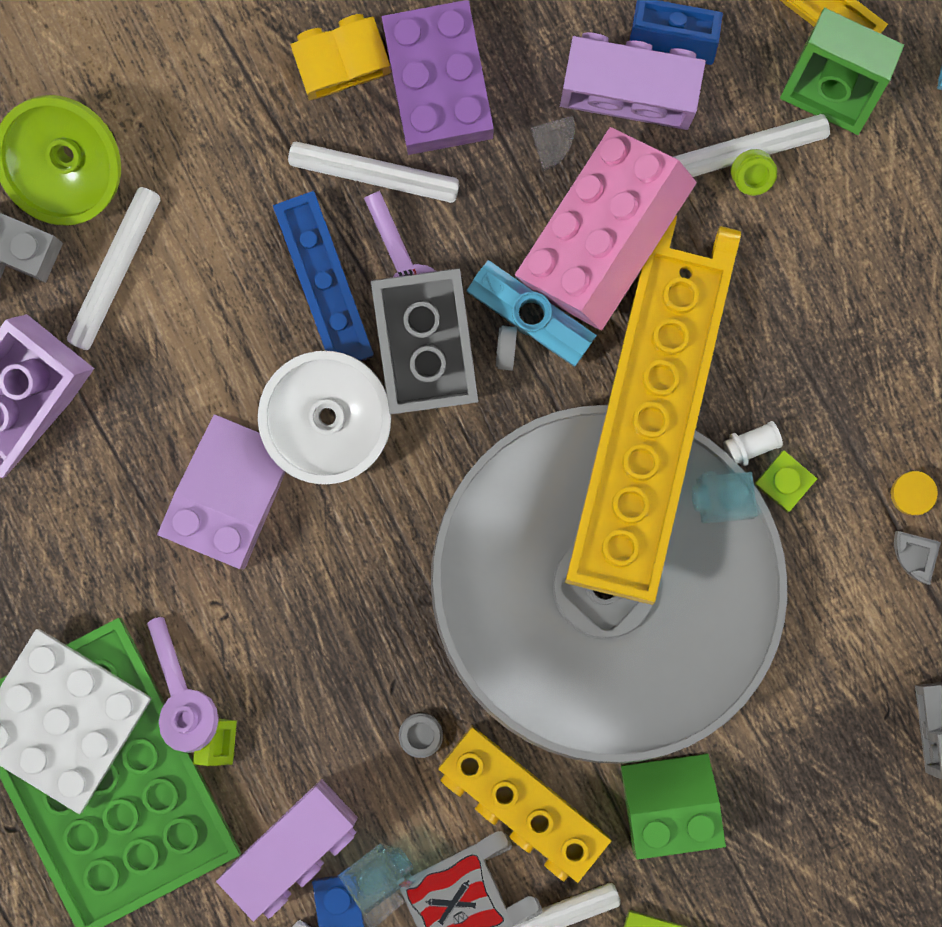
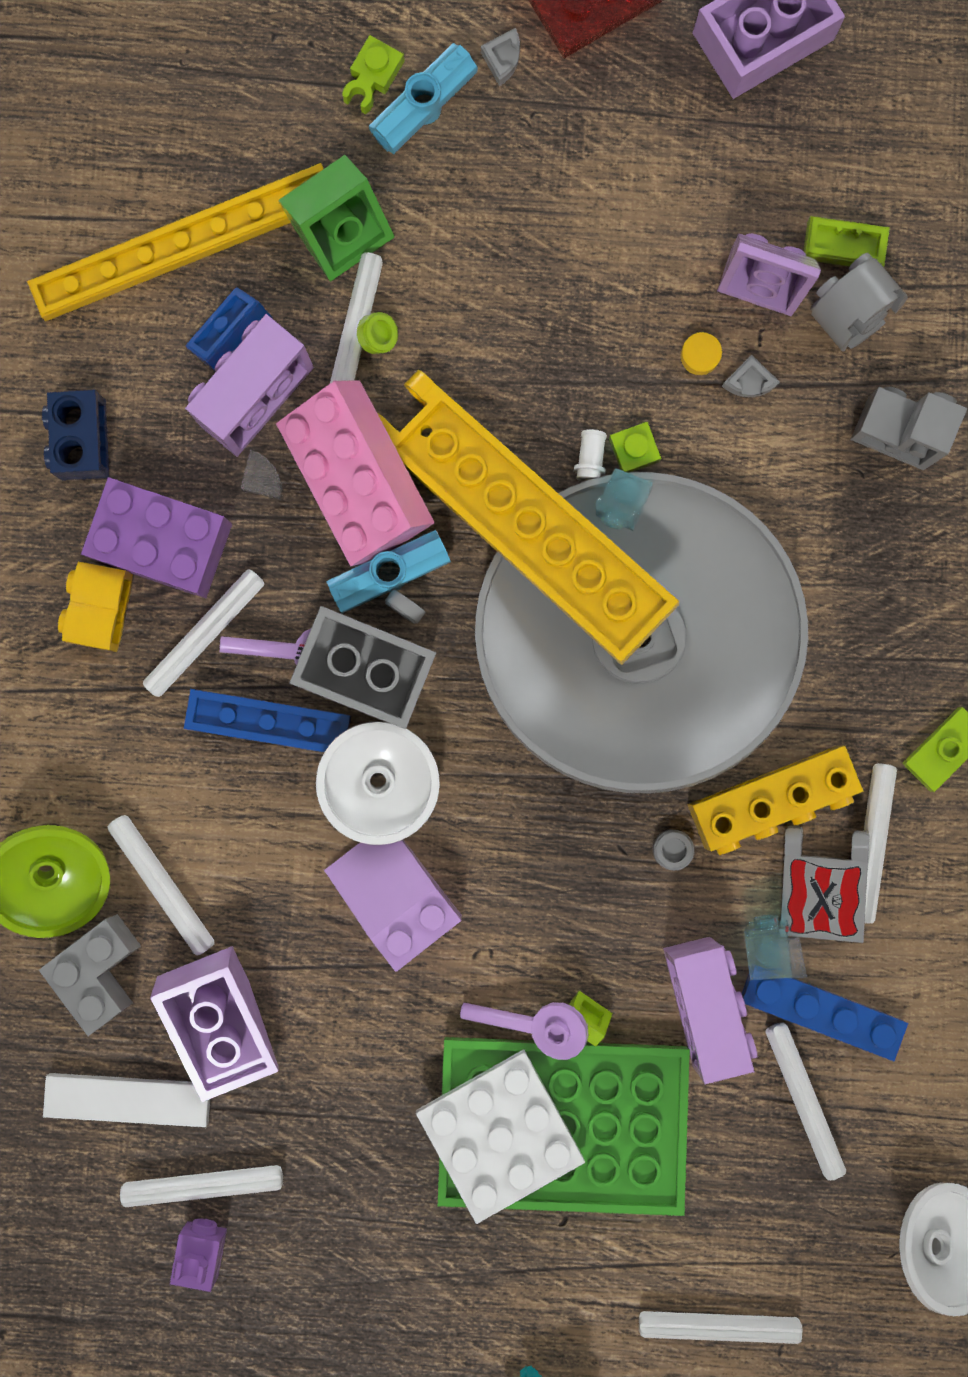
camera: 60 degrees left, 0 degrees up
bright green slope [621,753,726,860] -> none

